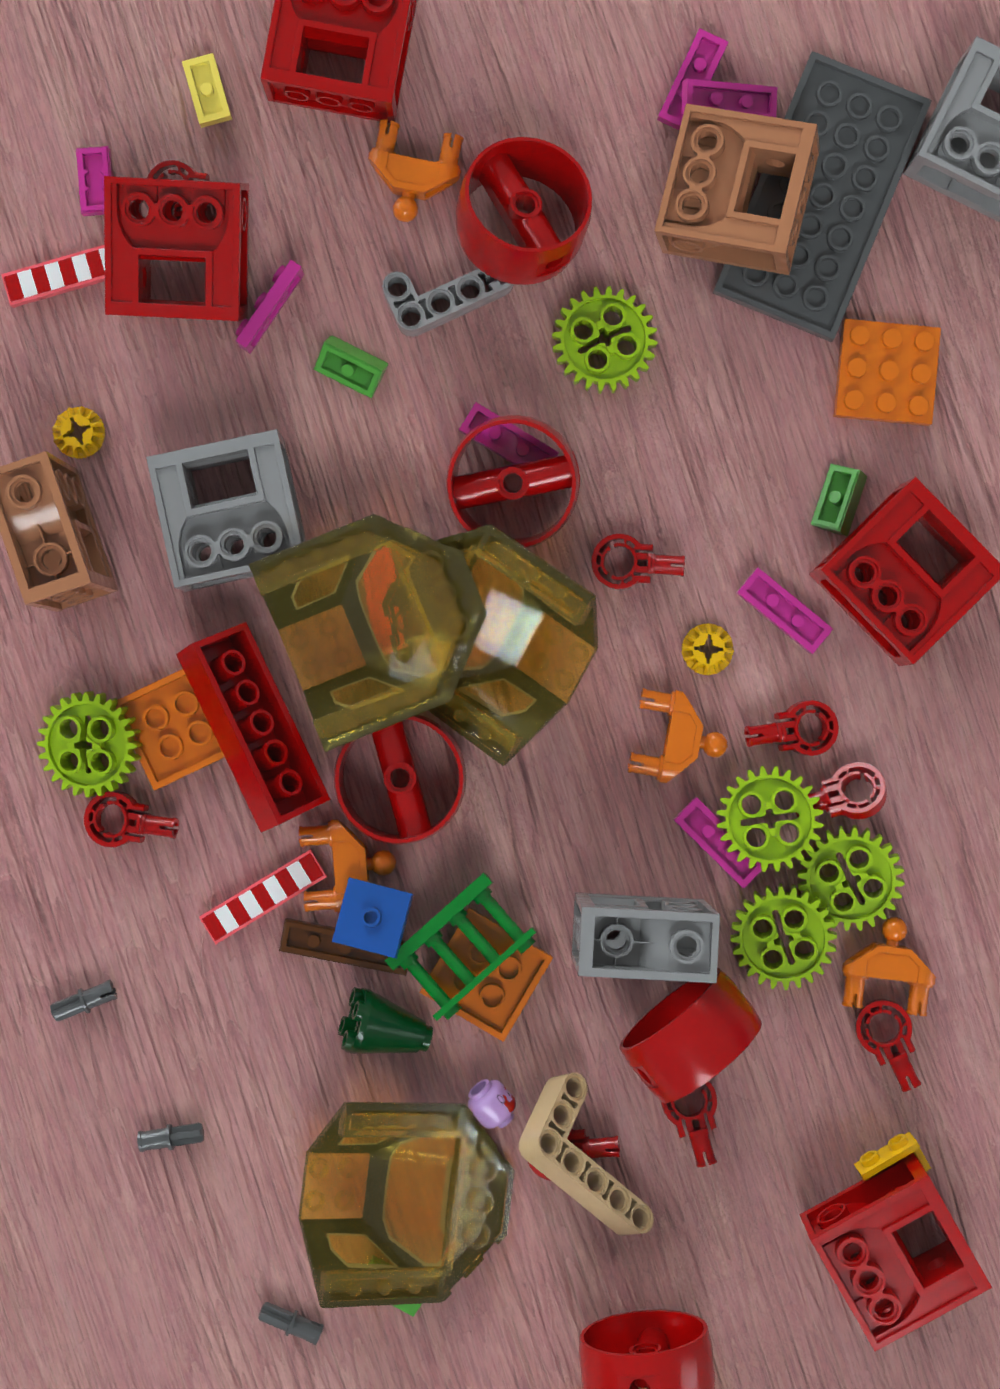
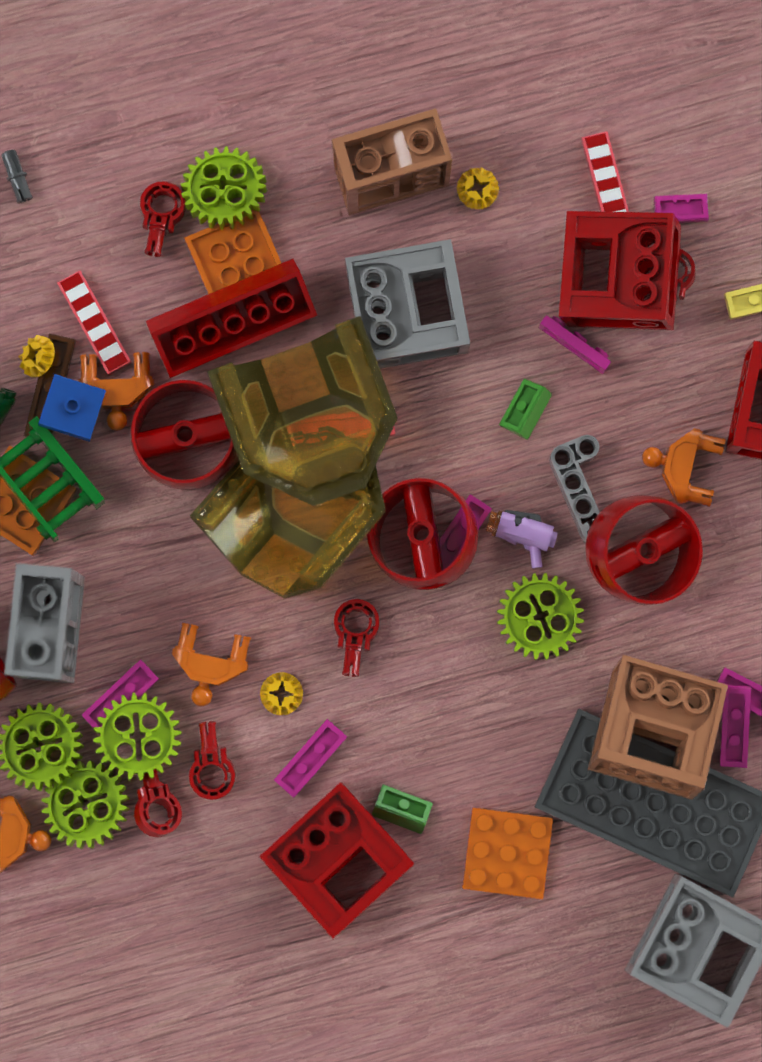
camera: 90 degrees right, 5 degrees down
none -> yellow gear [18,335,55,377]
none -> lavender piece [486,510,558,569]

